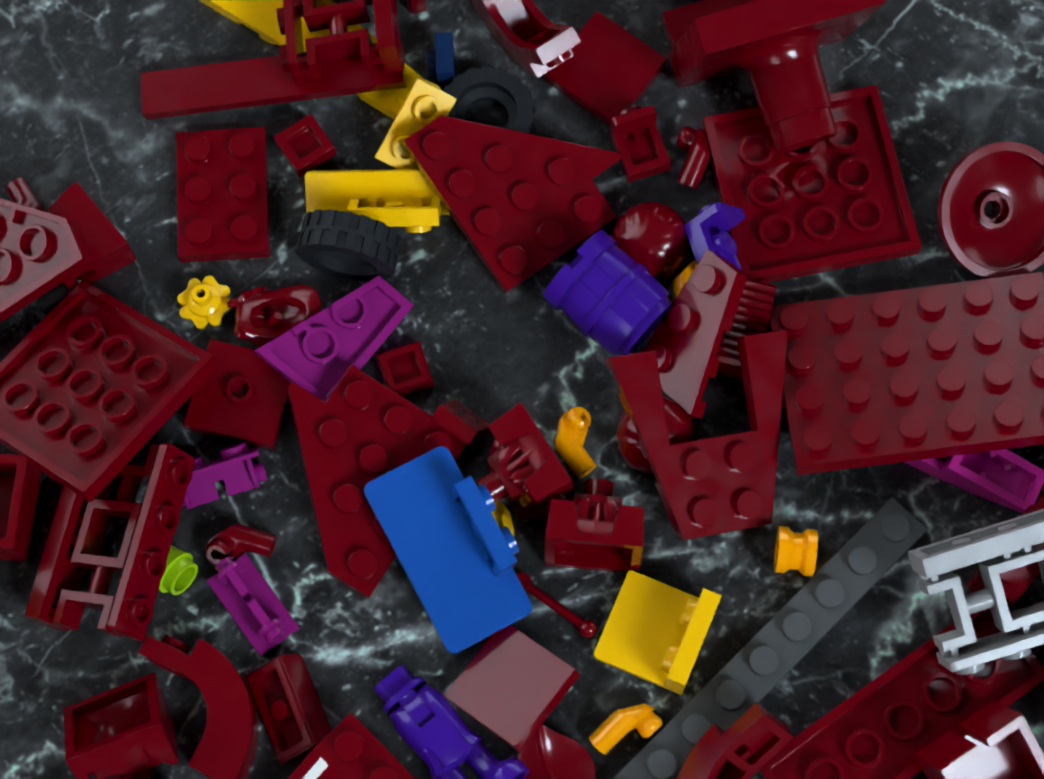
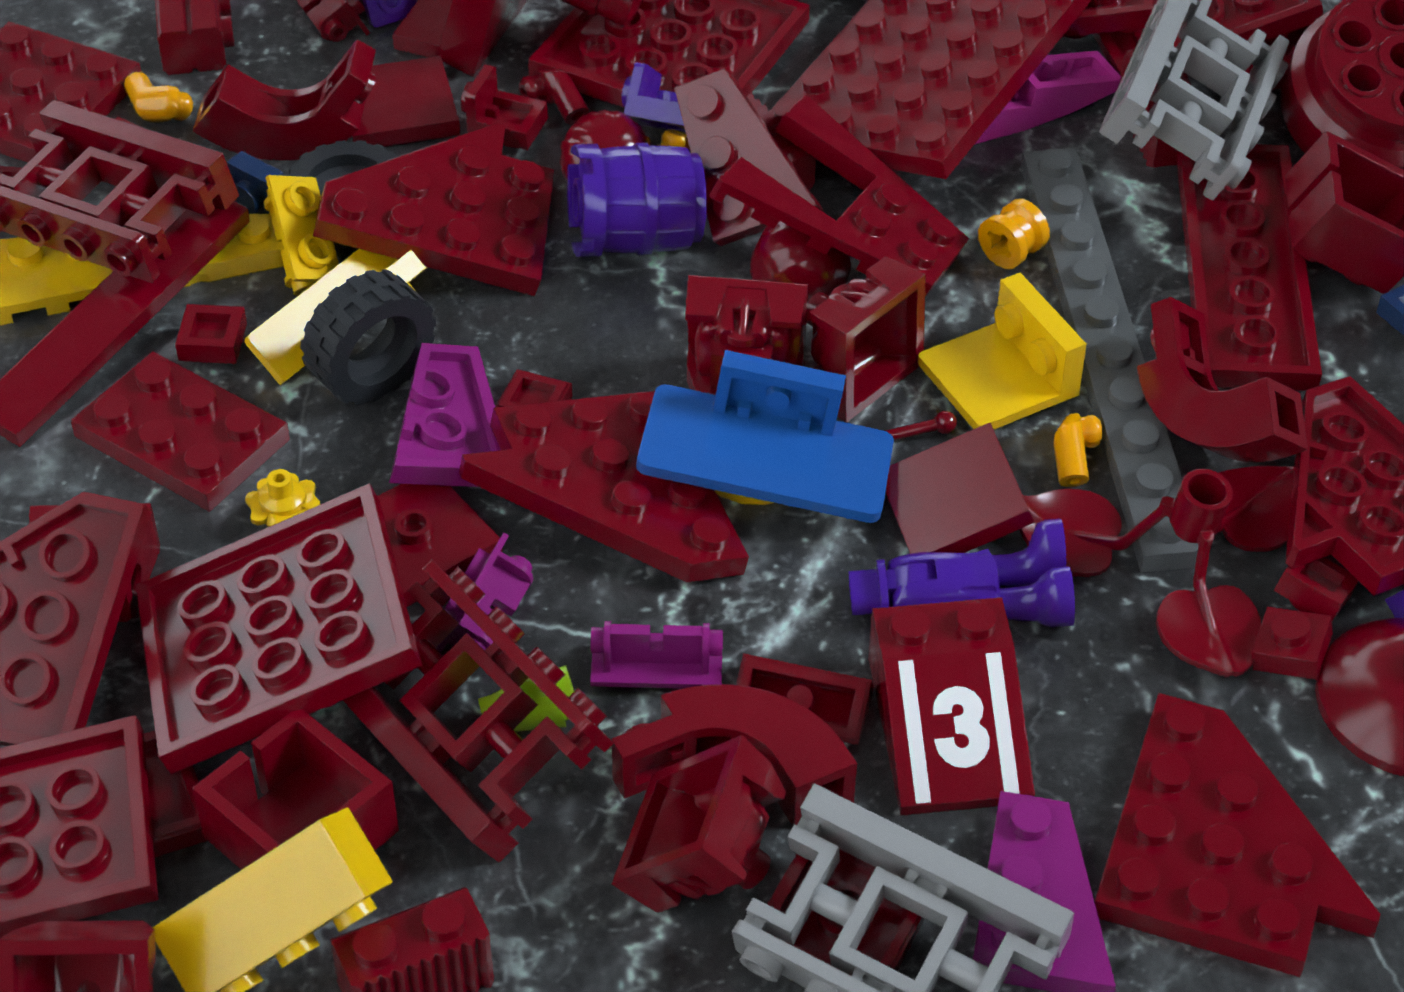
camera: 55 degrees left, 25 degrees down
dark red arm [205,524,277,565] -> none
dark red hat [227,285,322,348] -> none
dark red tile [432,399,490,445] -> none

